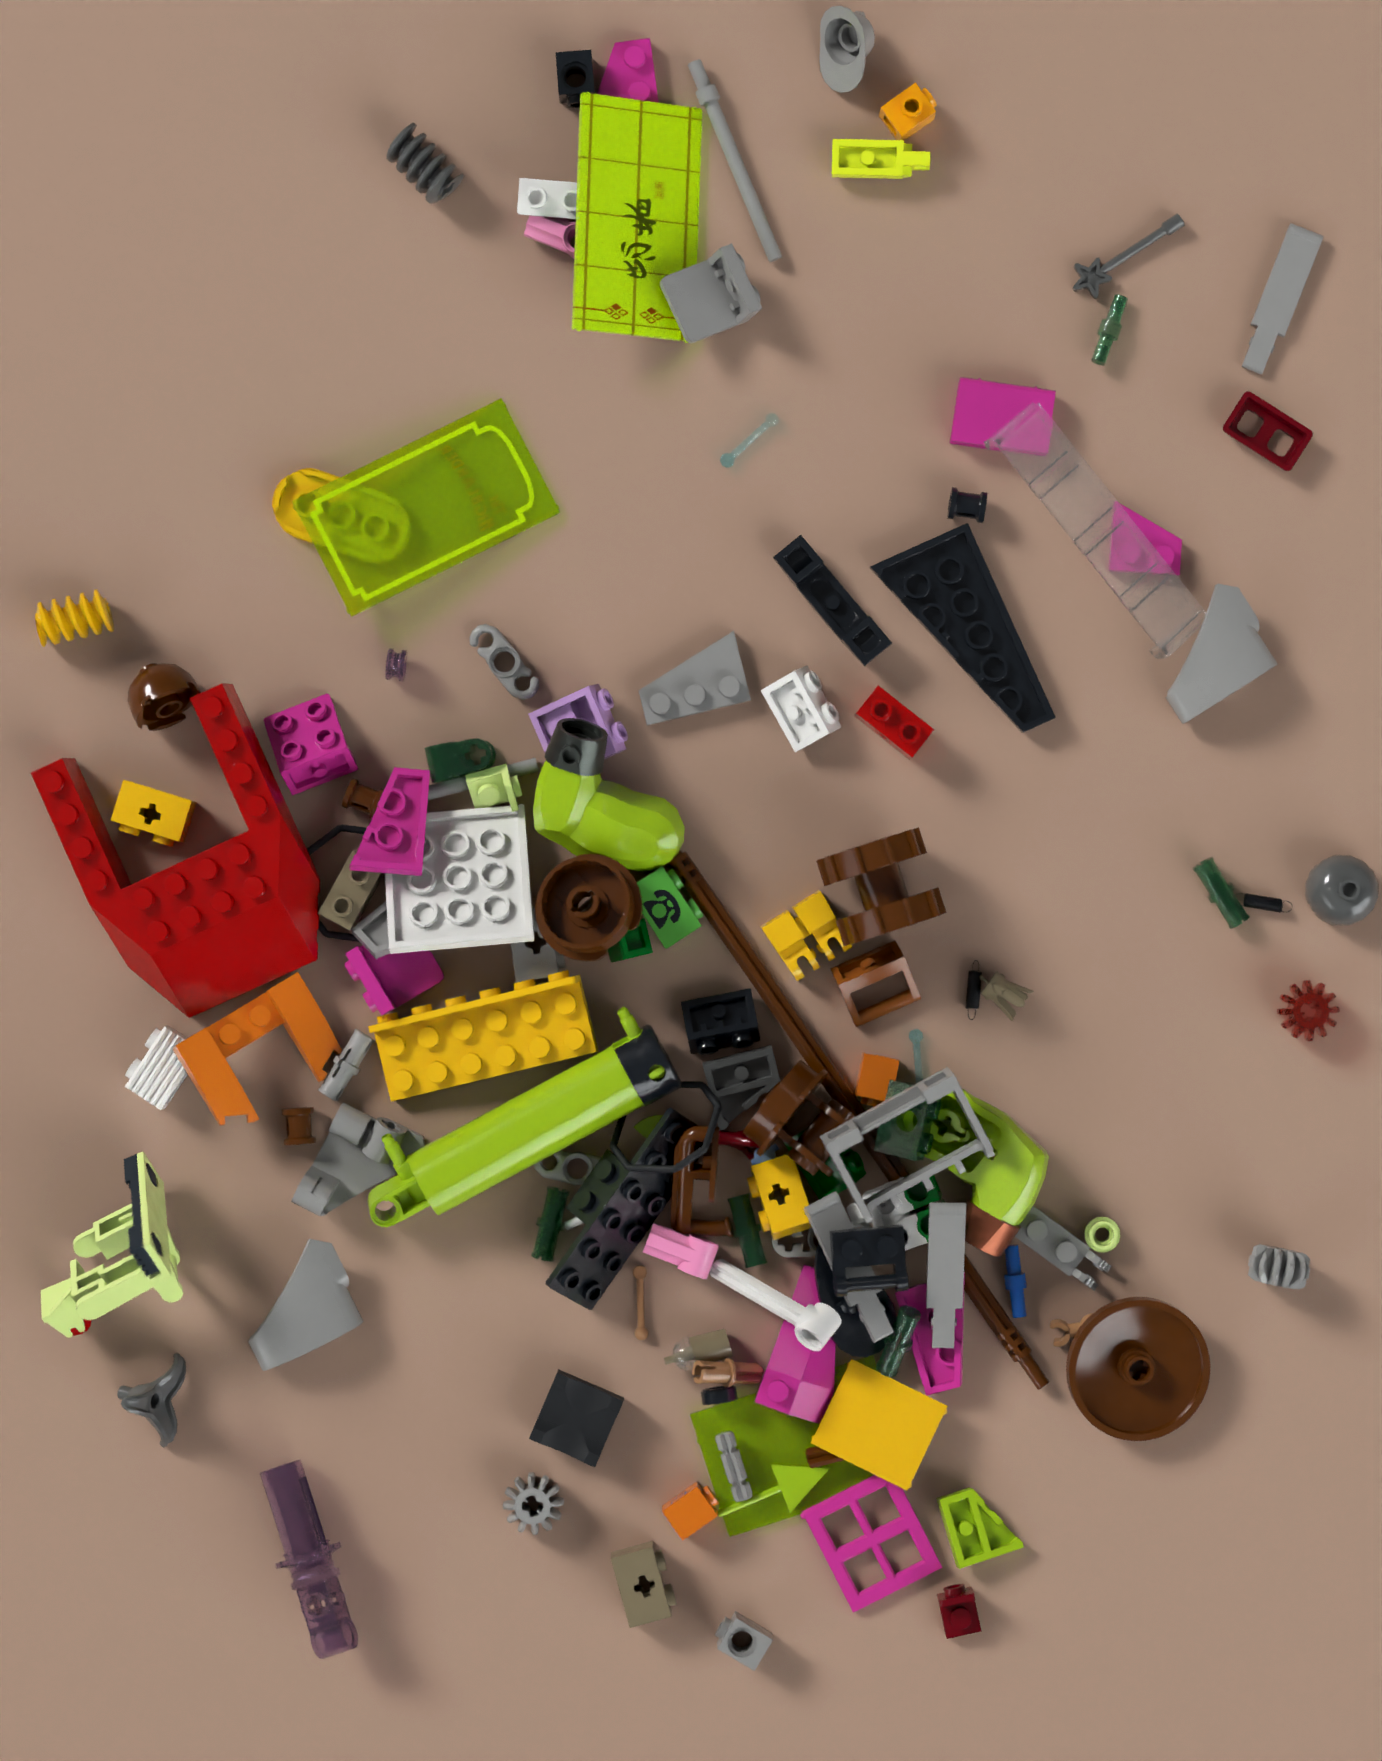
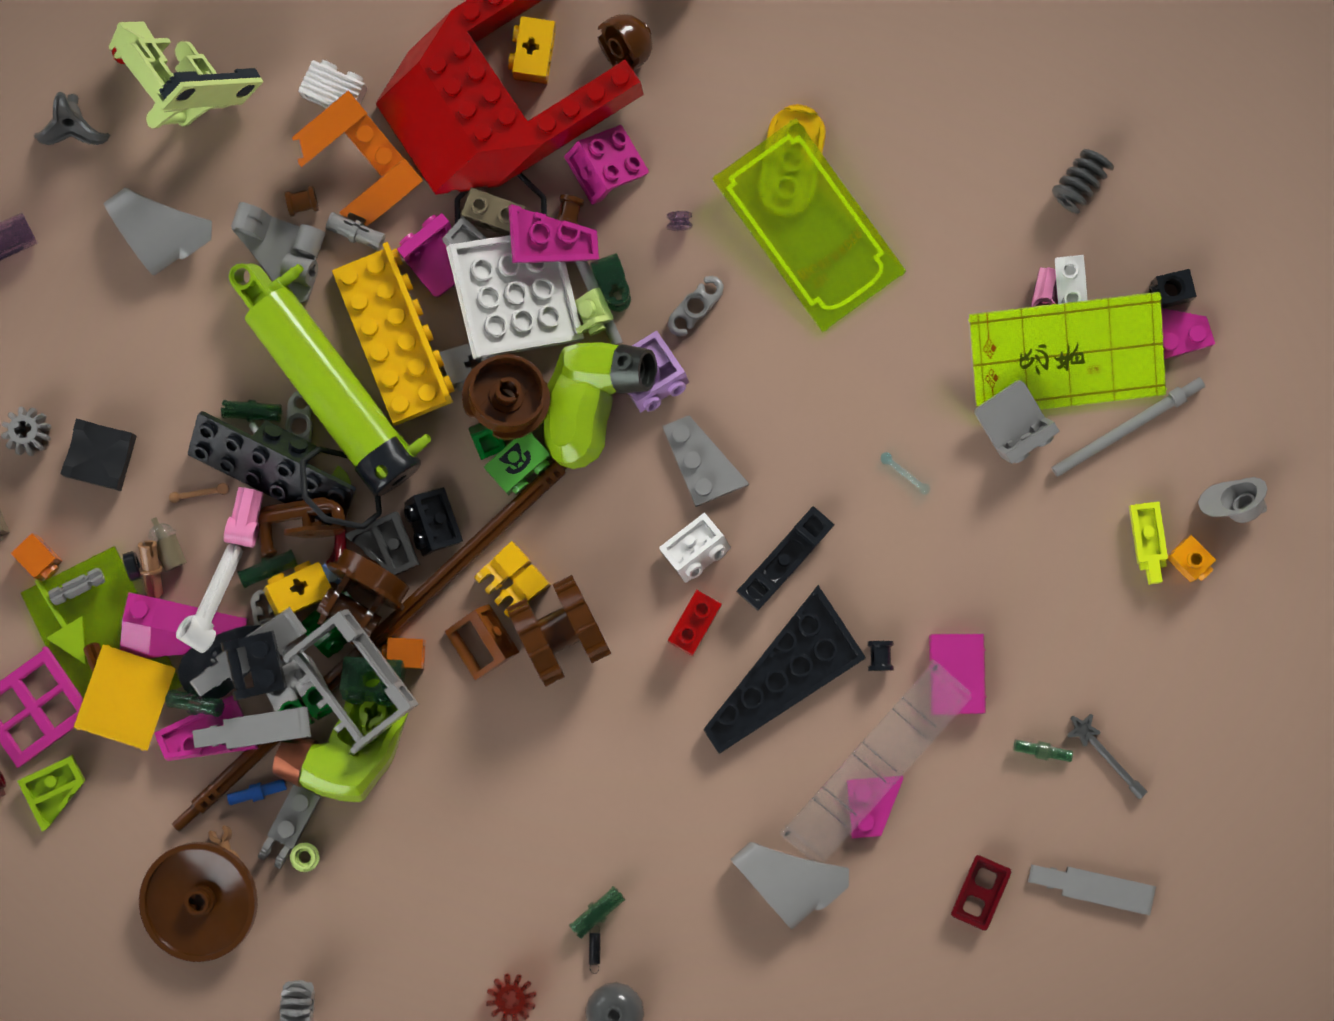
camera: 85 degrees right, 5 degrees down
clear light blue hinge [908,1029,923,1084] -> none
black piece [966,960,982,1020] -> none
dark tan piece [979,971,1033,1021] -> none

